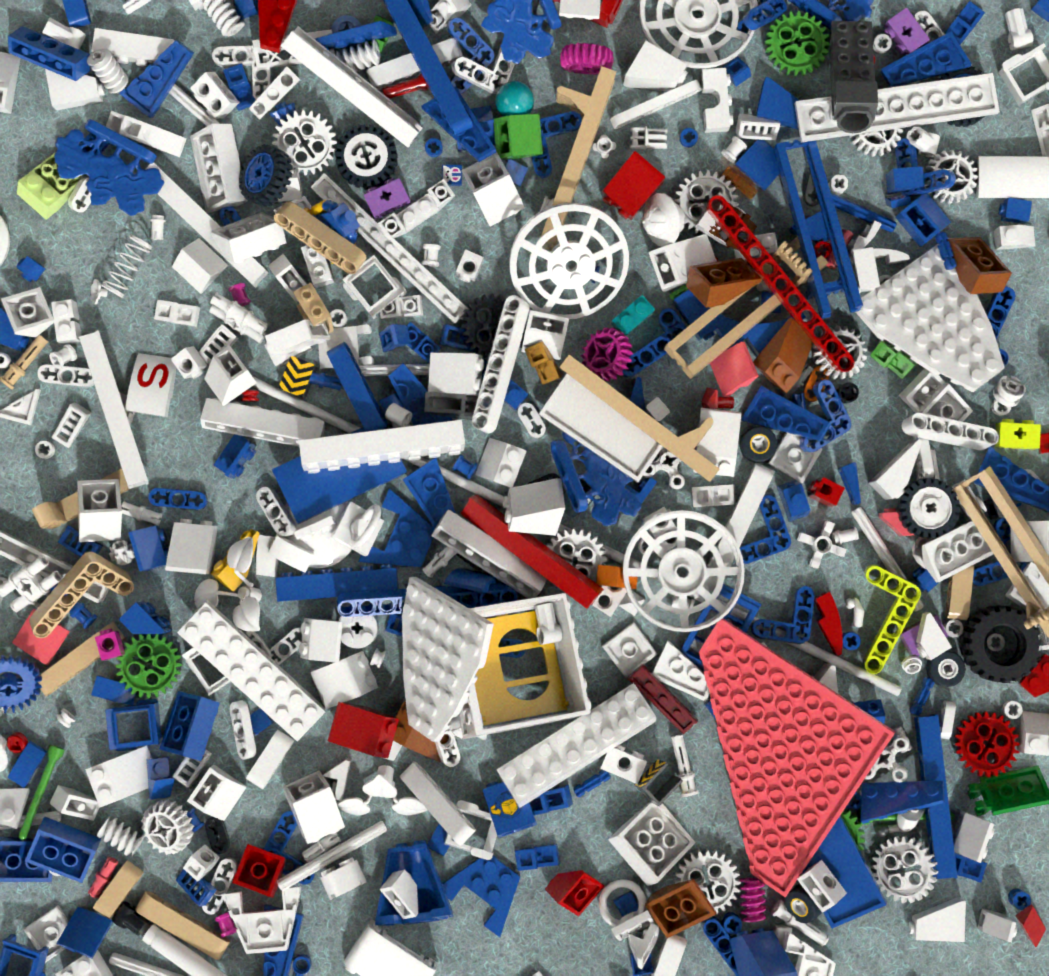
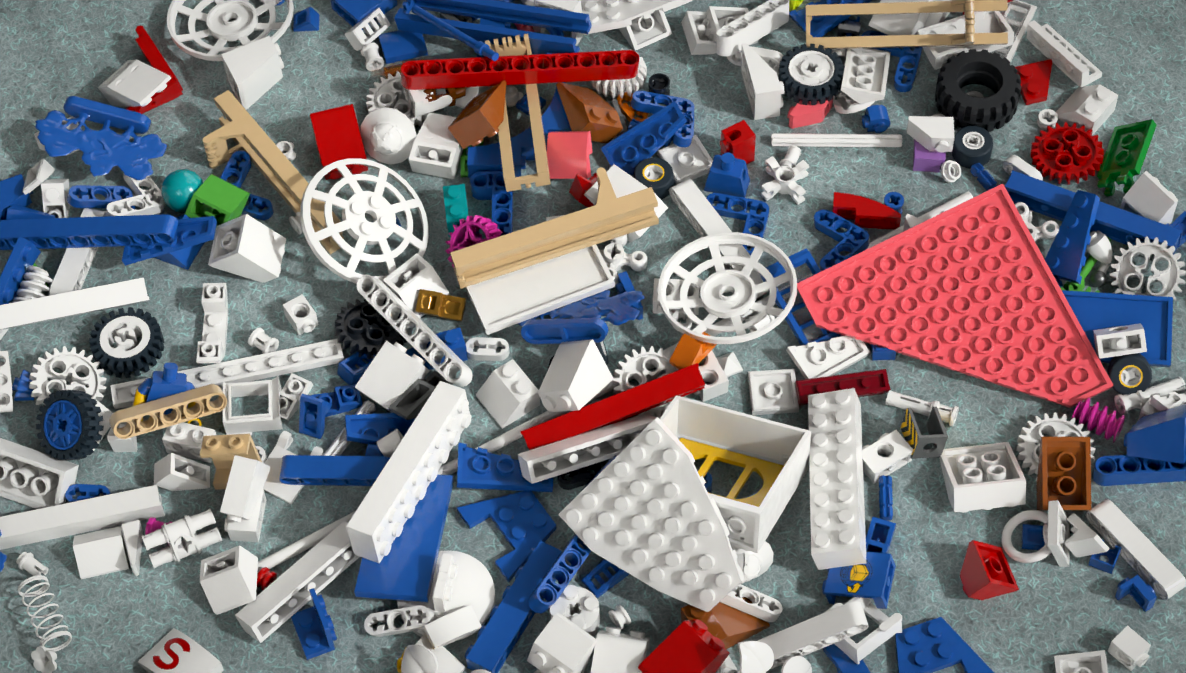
camera: 50 degrees left, 30 degrees down
white slope [154,300,200,327] -> none
white brick [171,346,207,379] -> none
white slope [198,324,239,365] -> none
white slope [210,212,286,263] -> none
piece [278,356,317,399] -> none
blue pin [309,372,342,391] -> none
white tile [331,501,384,556] -> none
medium lavender brick [364,178,411,220] -> none
red pin [382,73,429,99] -> none
white pin [423,546,457,578] -> none
blue bush [425,138,443,157] -> none
tile [442,165,462,186] -> none
blue bush [452,455,478,479] -> none
blue slope [515,844,560,871] -> none
white piece [534,603,562,645] -> none
dark pink gear [560,43,614,75] -> none
white beam [610,80,702,129] -> none
white arm [630,126,668,150] -> none
blue bush [680,128,698,148] -> none
white slope [692,484,736,507] -> none
white arch [700,68,733,133] -> none
blue bush [722,912,742,934] -> none
blue slope [838,462,861,505] -> none
white arm [846,597,864,627] -> none
neon yellow beam [863,564,921,674] -> none
bright green slope [870,340,917,379] -> none
tan beam [945,565,974,620] -> none
none -> white slope [121,520,143,576]
none -> blue bar [412,5,499,61]

